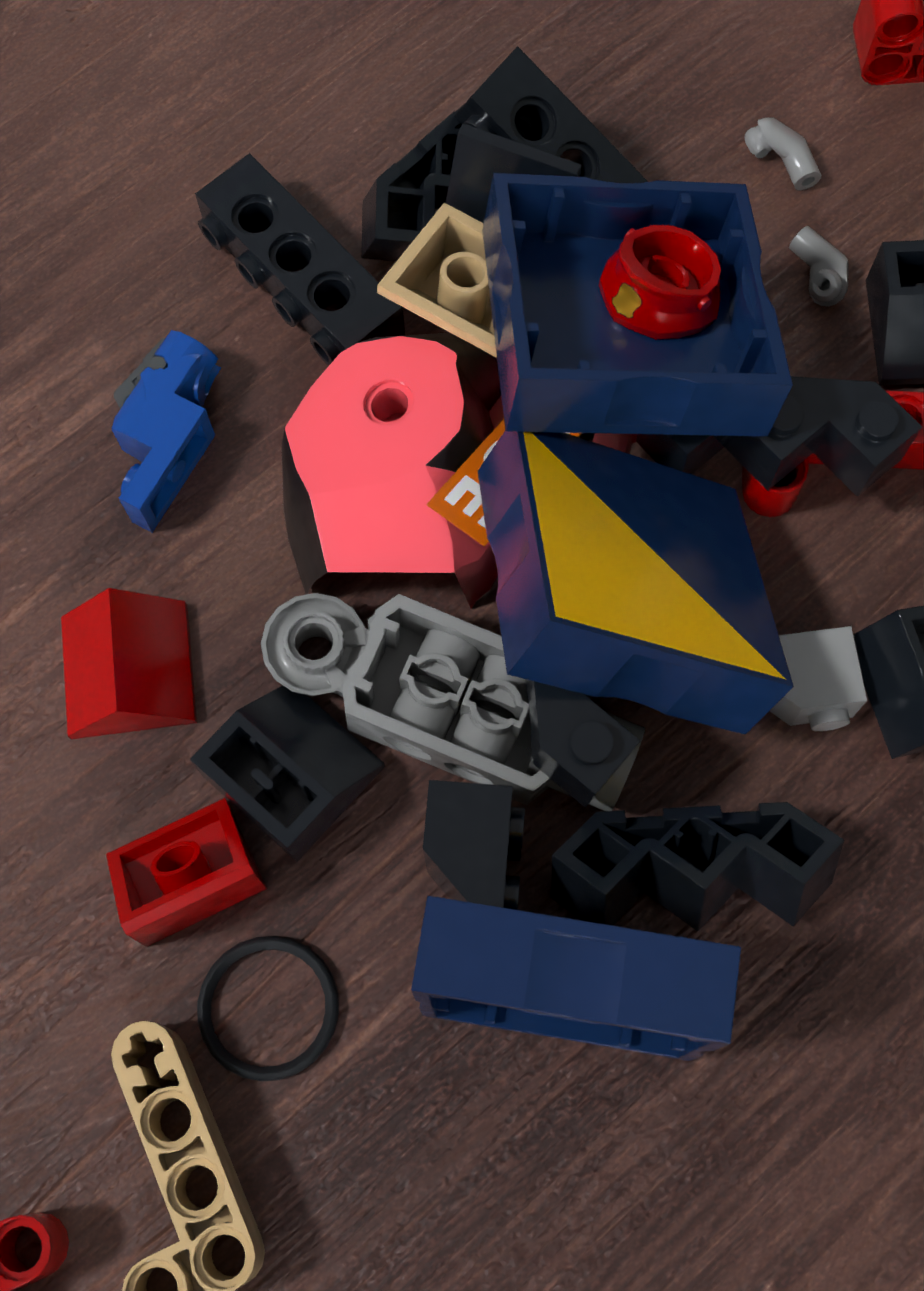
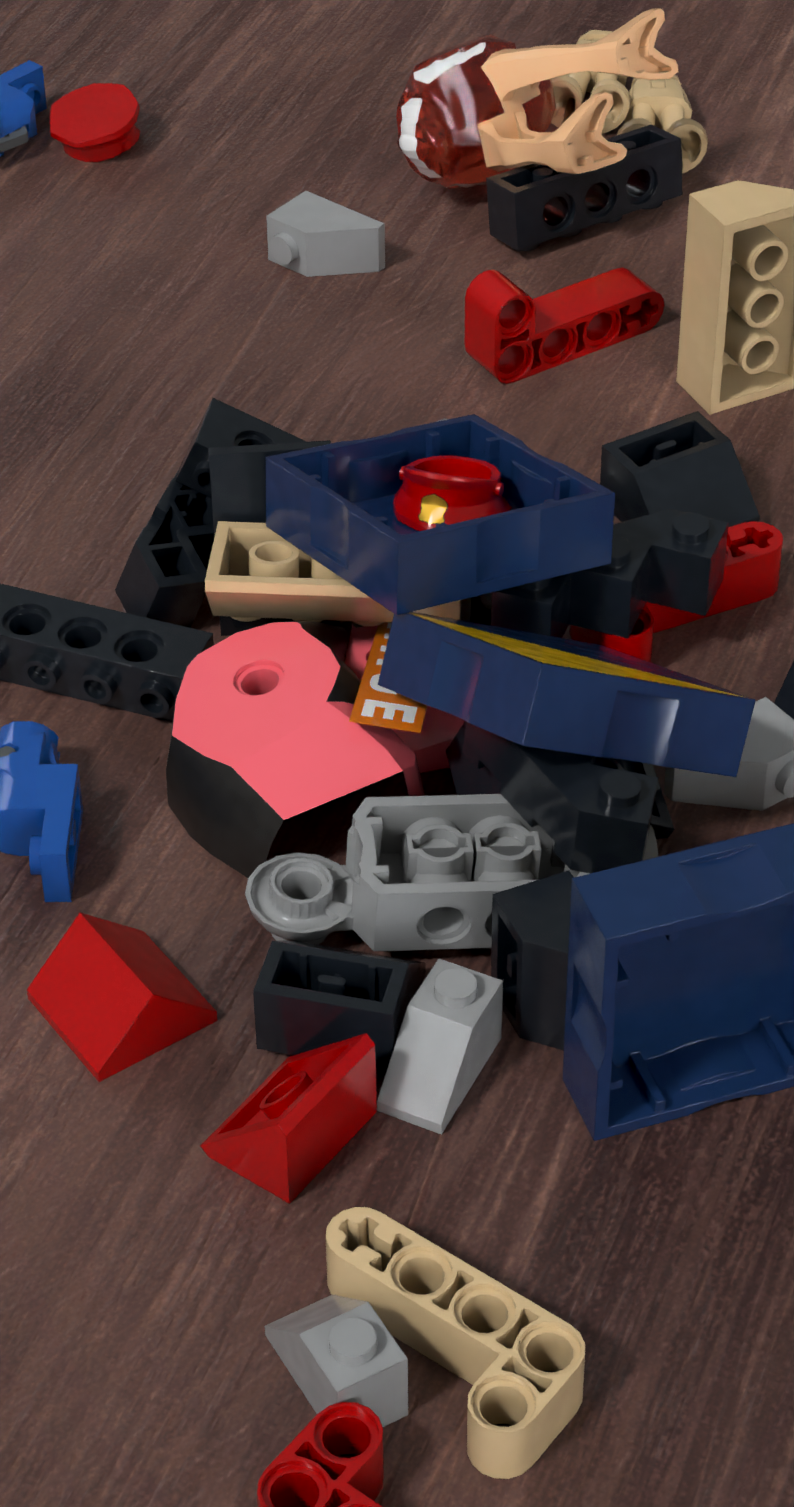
camera: 30 degrees left, 30 degrees down
black tyre [197,936,339,1081] -> none
none -> light grey slope [265,1295,408,1427]
none -> light grey slope [377,958,503,1135]

